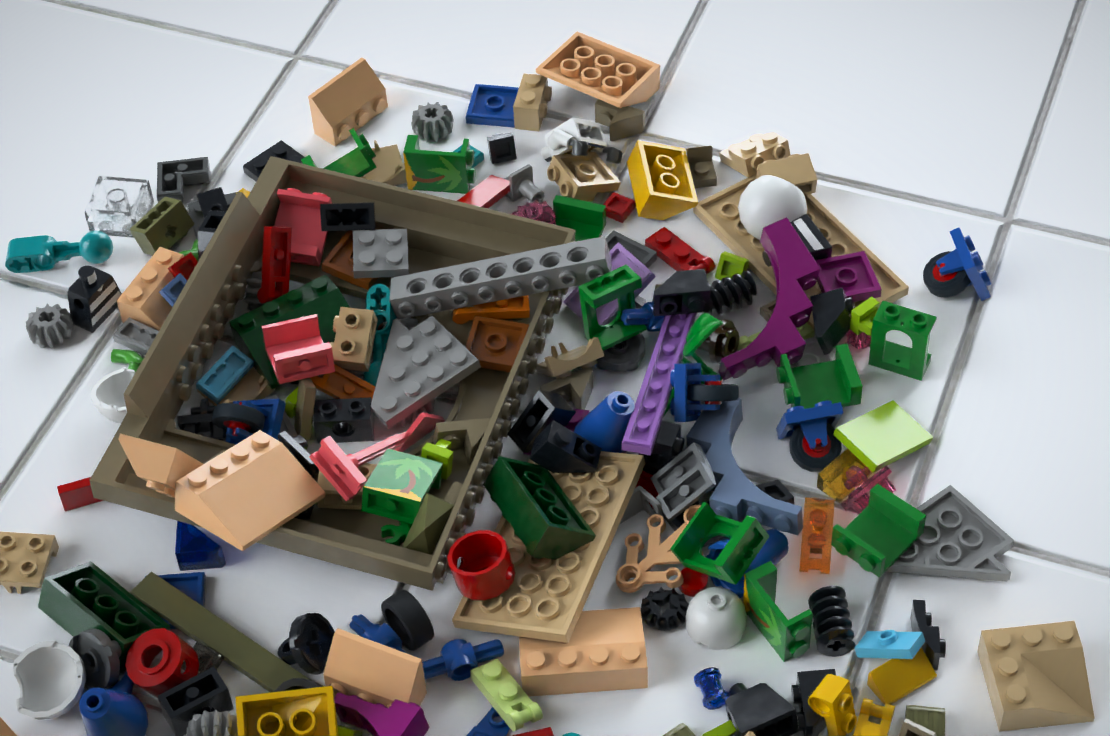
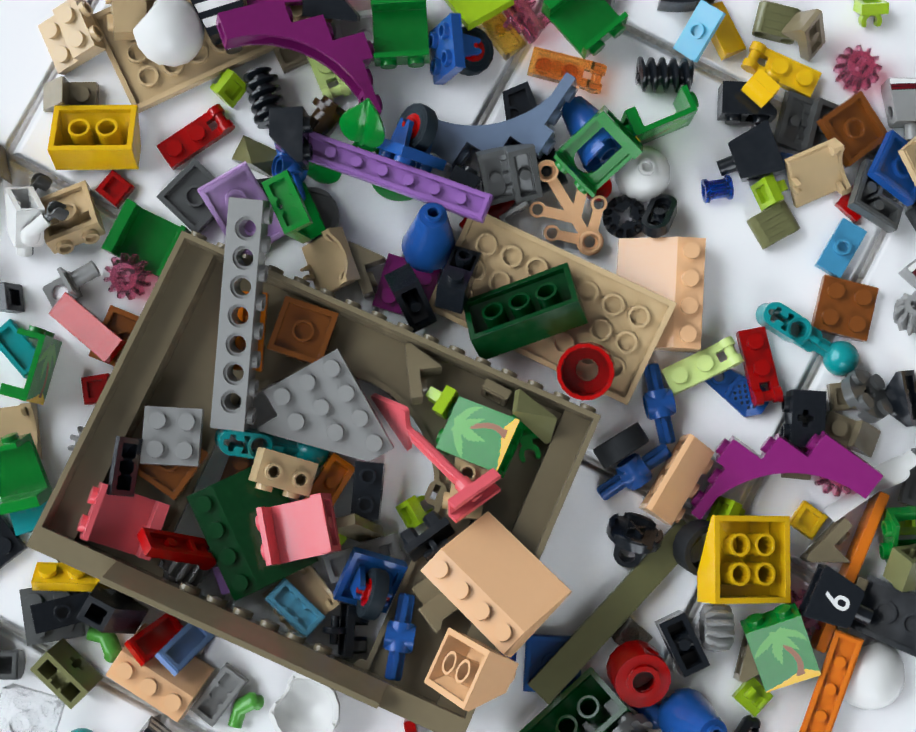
camera: 85 degrees left, 35 degrees up
none -> blue axle [383,593,417,681]
none -> black plate [641,194,677,238]

